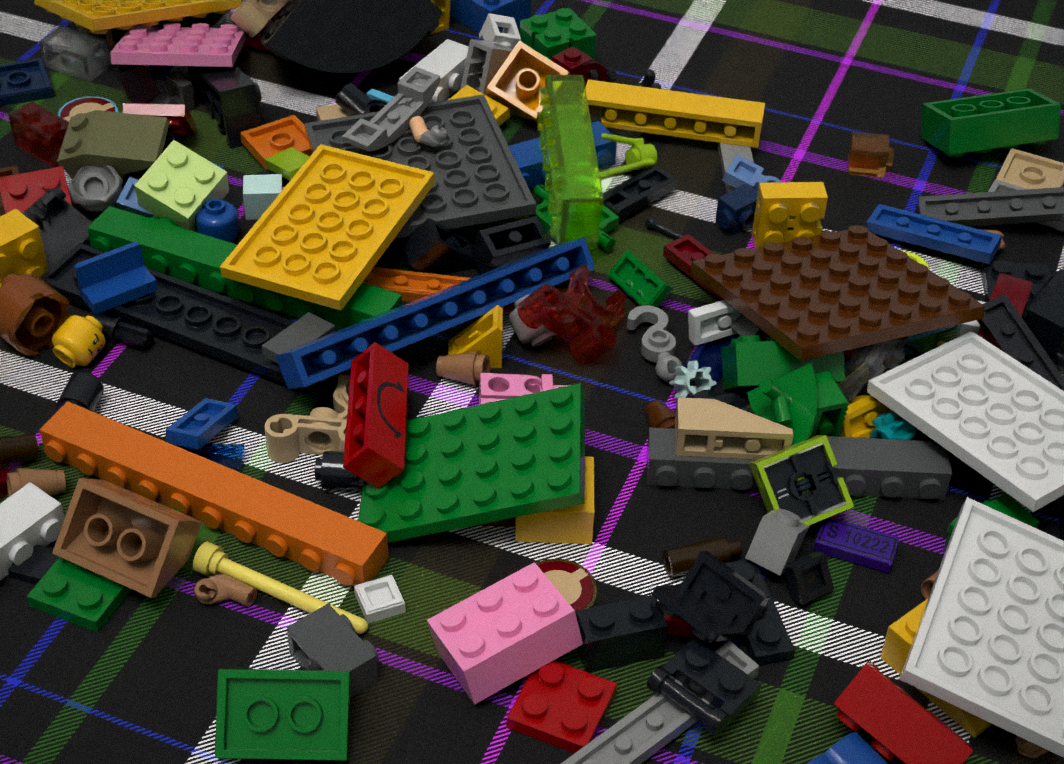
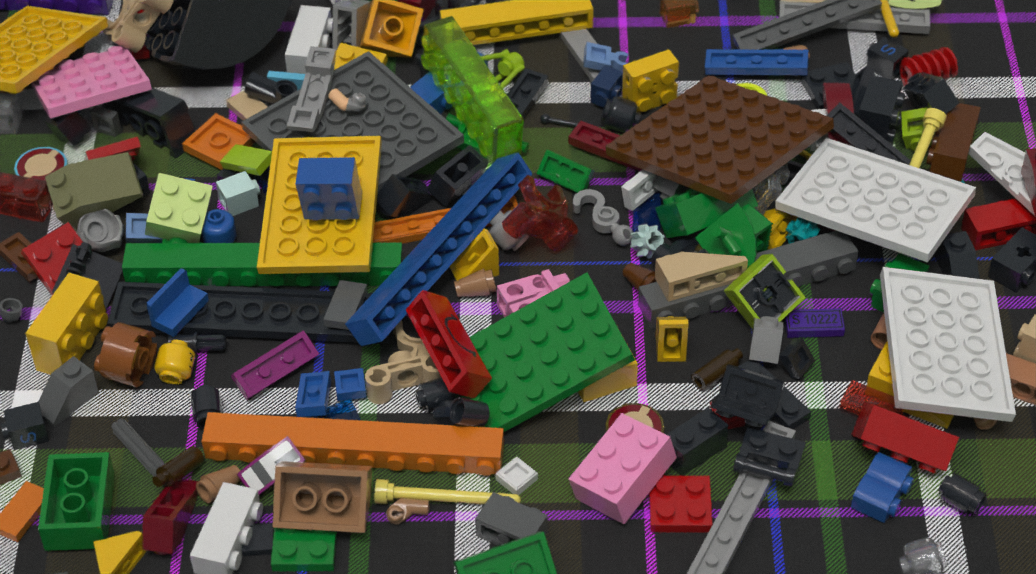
camera: 20 degrees left, 5 degrees up
none -> magenta plate [231,330,319,400]
none -> slope [237,436,305,496]
none -> blue brick [295,157,362,220]
none -> blue plate [334,368,367,401]
none -> black piece [433,397,489,427]
none -> black head [601,96,641,133]
none -> yellow slope [656,316,688,362]
none -> clear red plate [840,380,905,415]

